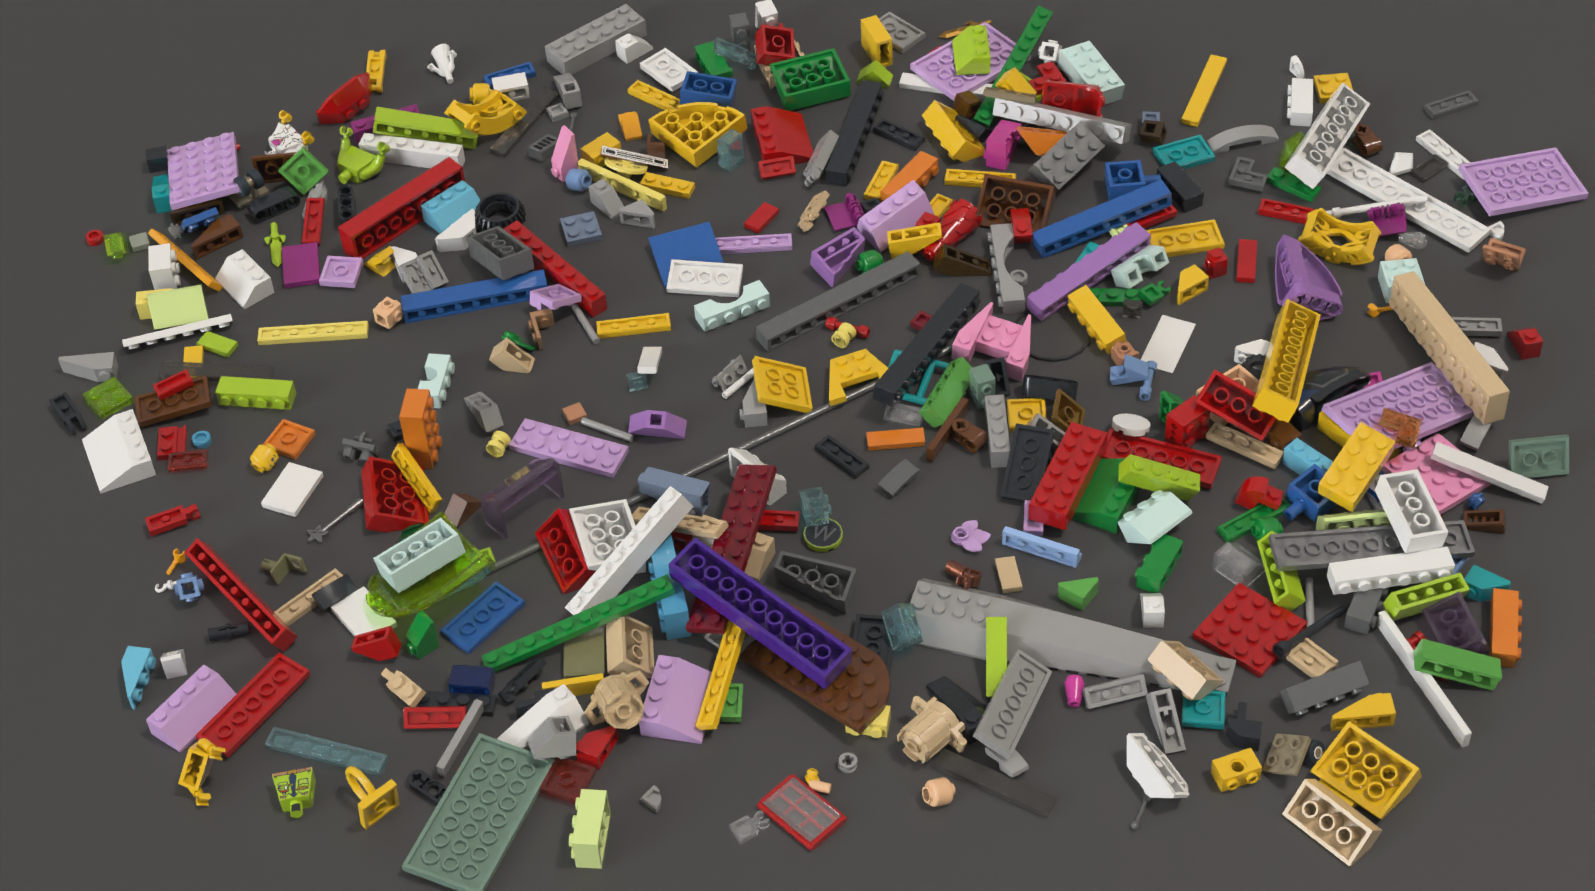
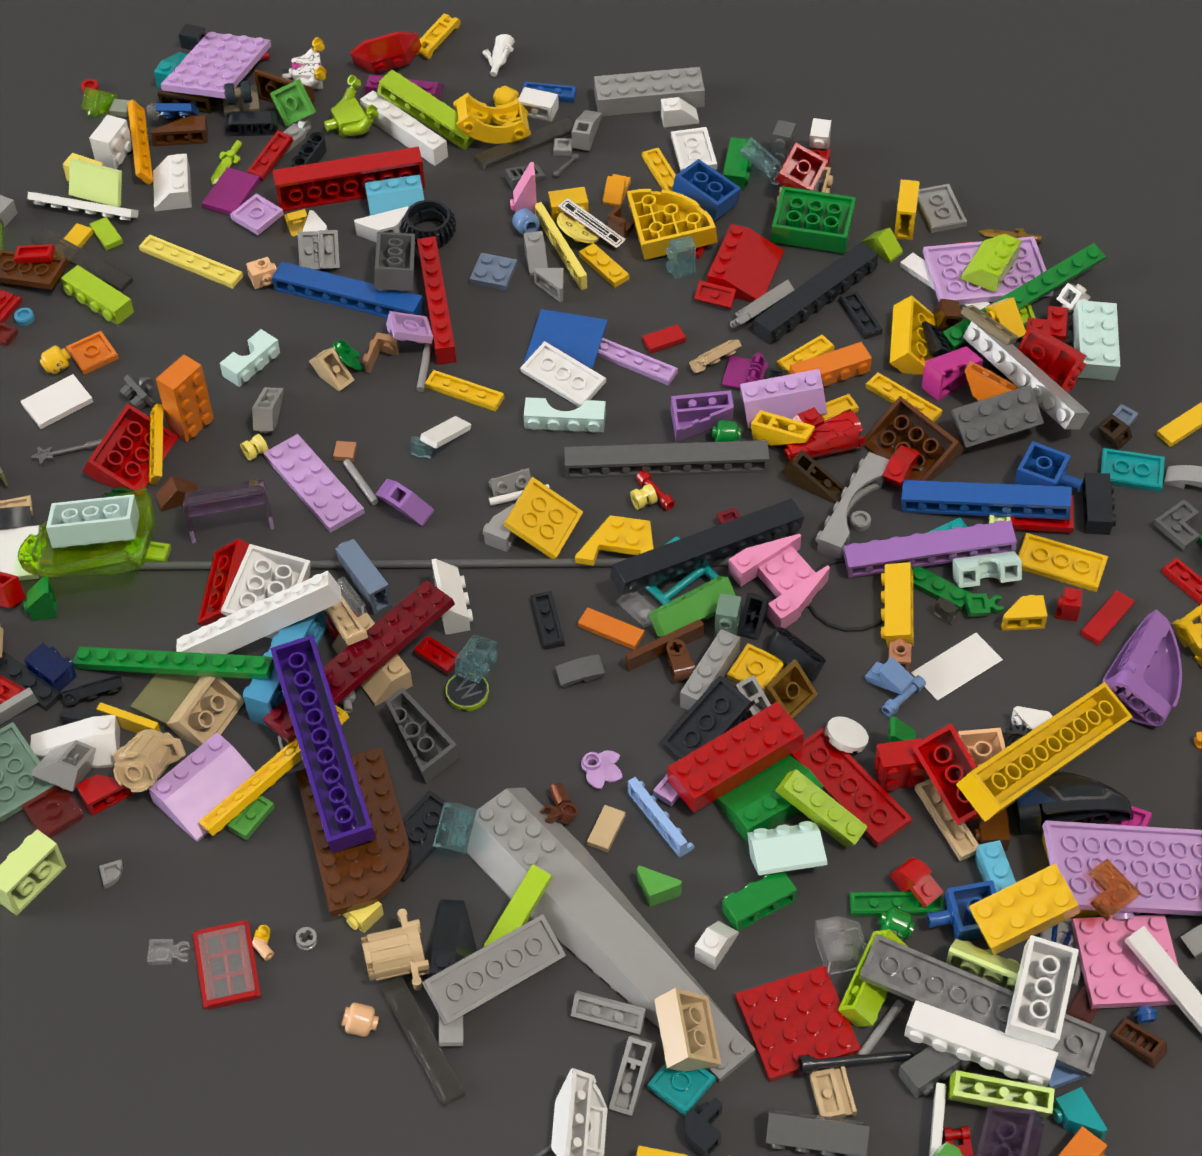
camera: 30 degrees right, 5 degrees up
blue tile [440,581,525,655] -> none
dark pink cone [1064,675,1085,707] -> none

